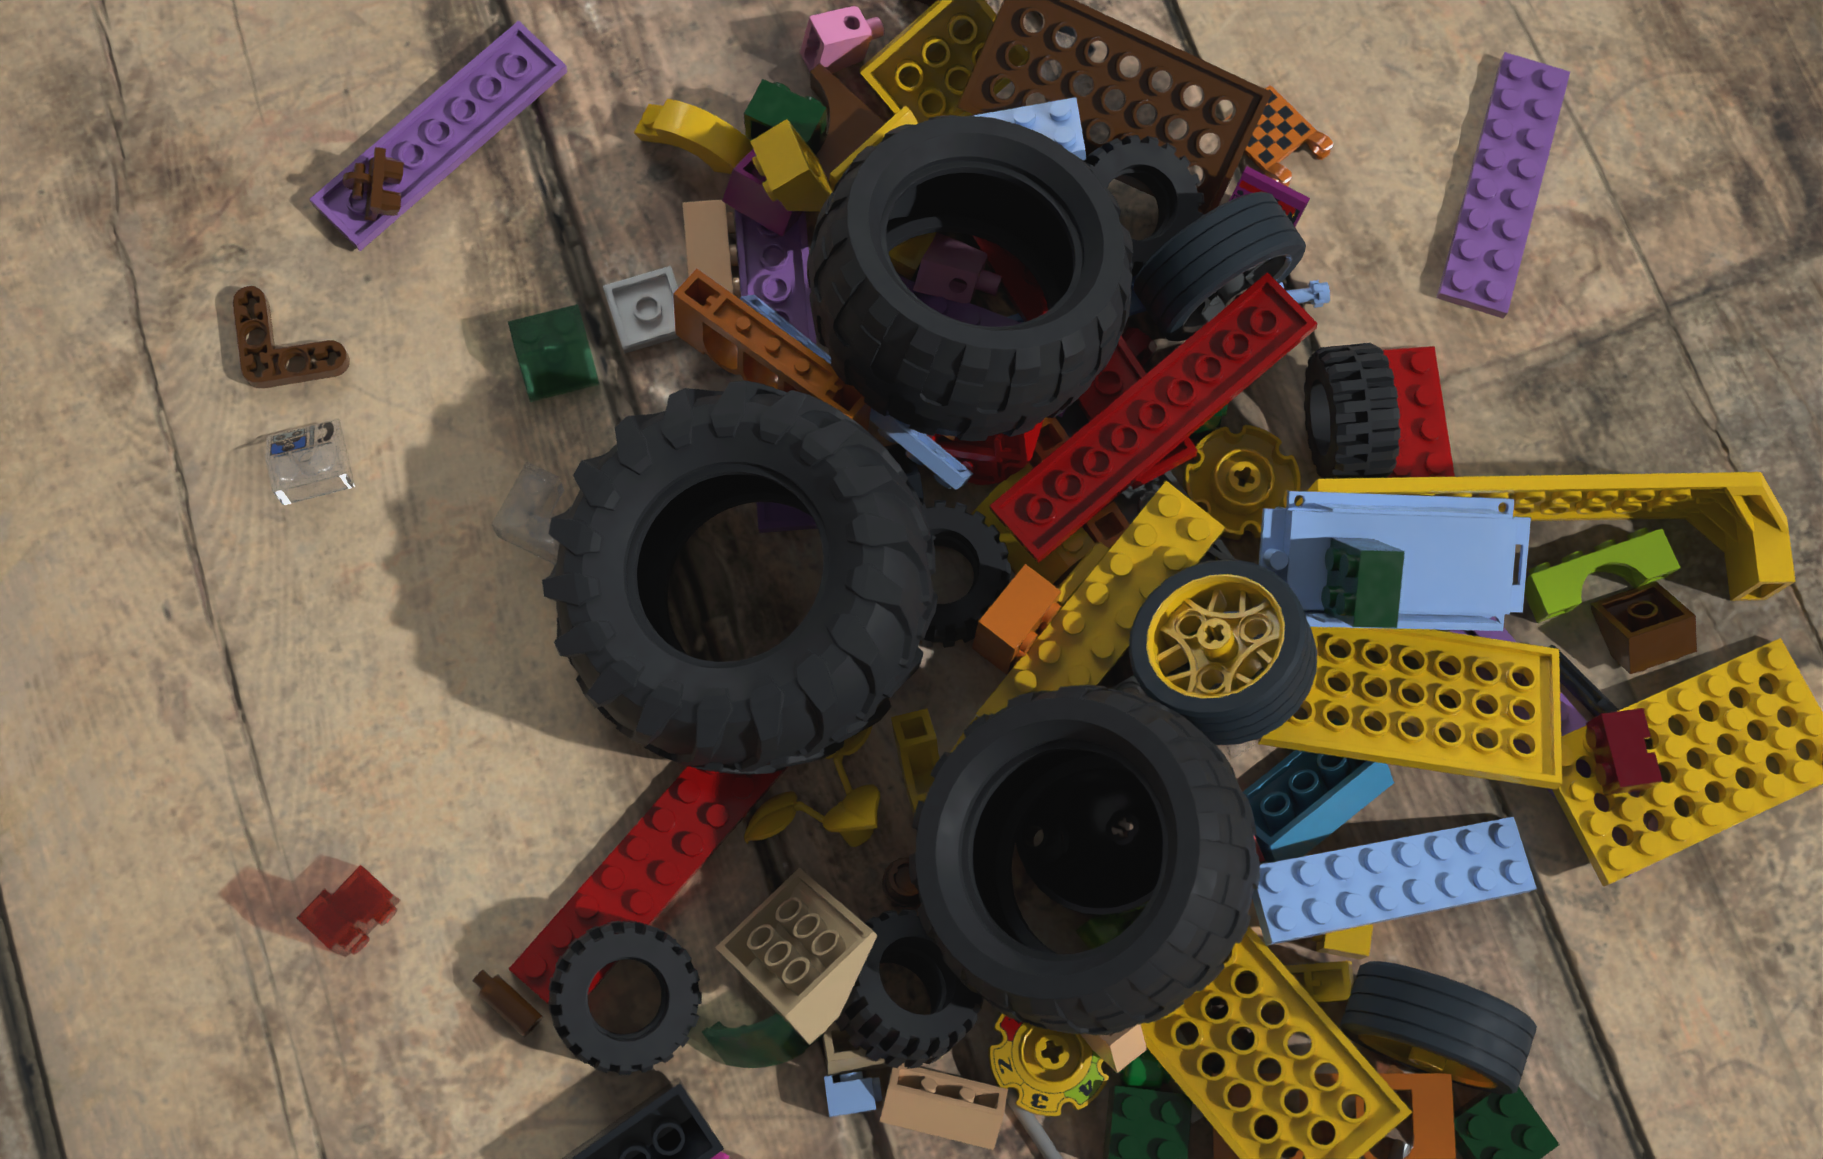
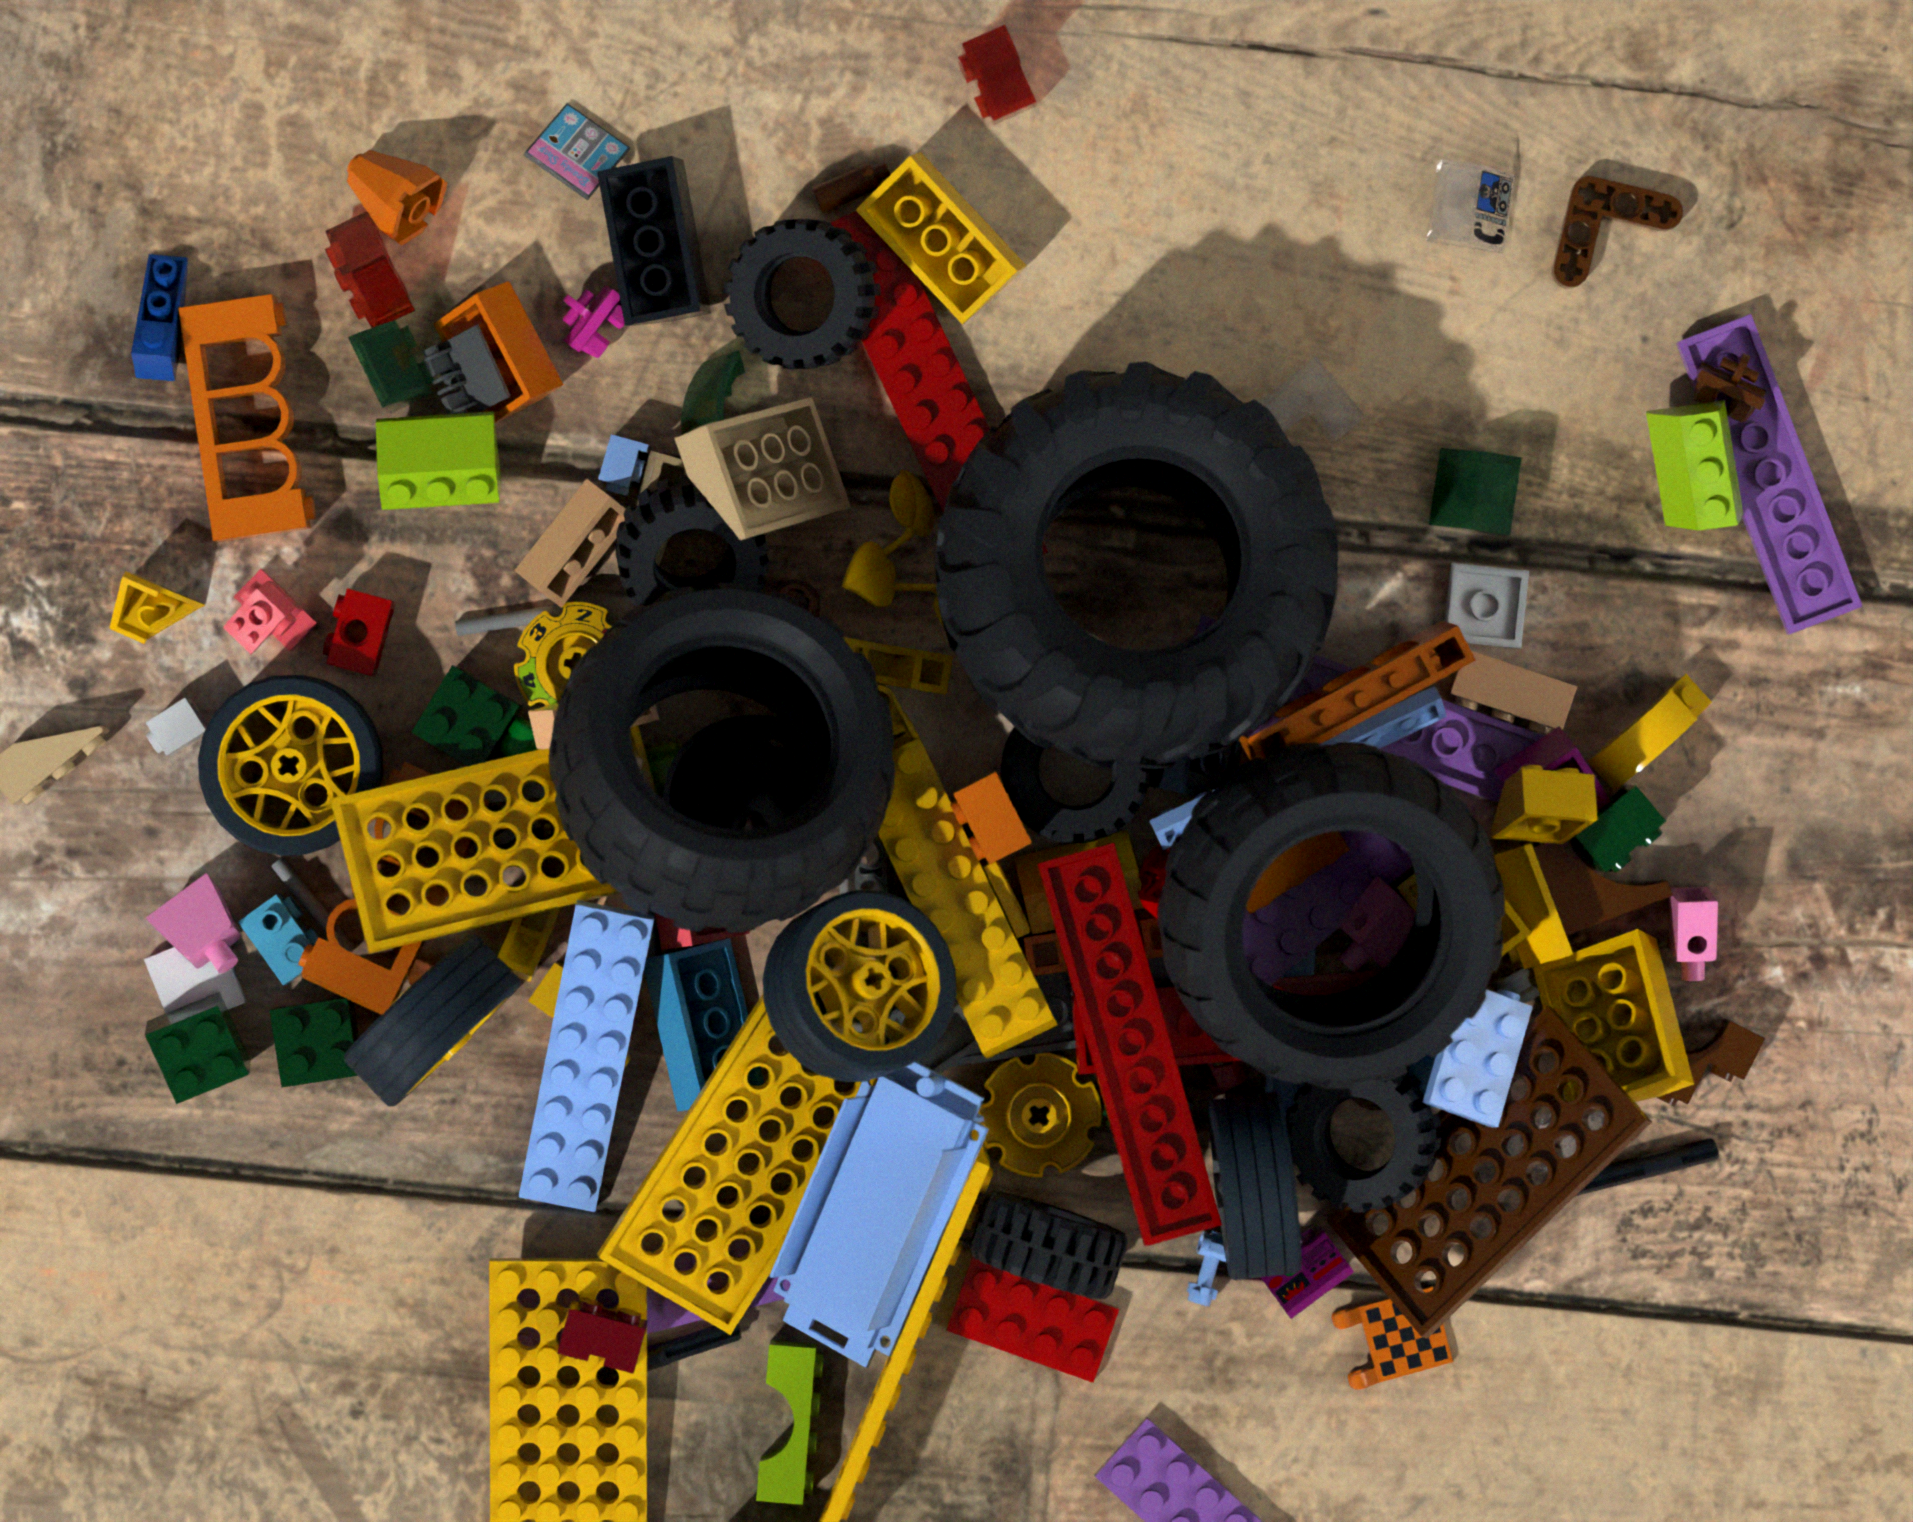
camera: 130 degrees right, 15 degrees up
dark green brick [1321,538,1405,628] -> none
reddish brown slope [1591,581,1697,675] -> none
none -> yellow slope [856,152,1027,325]
none -> lime slope [1646,400,1744,531]

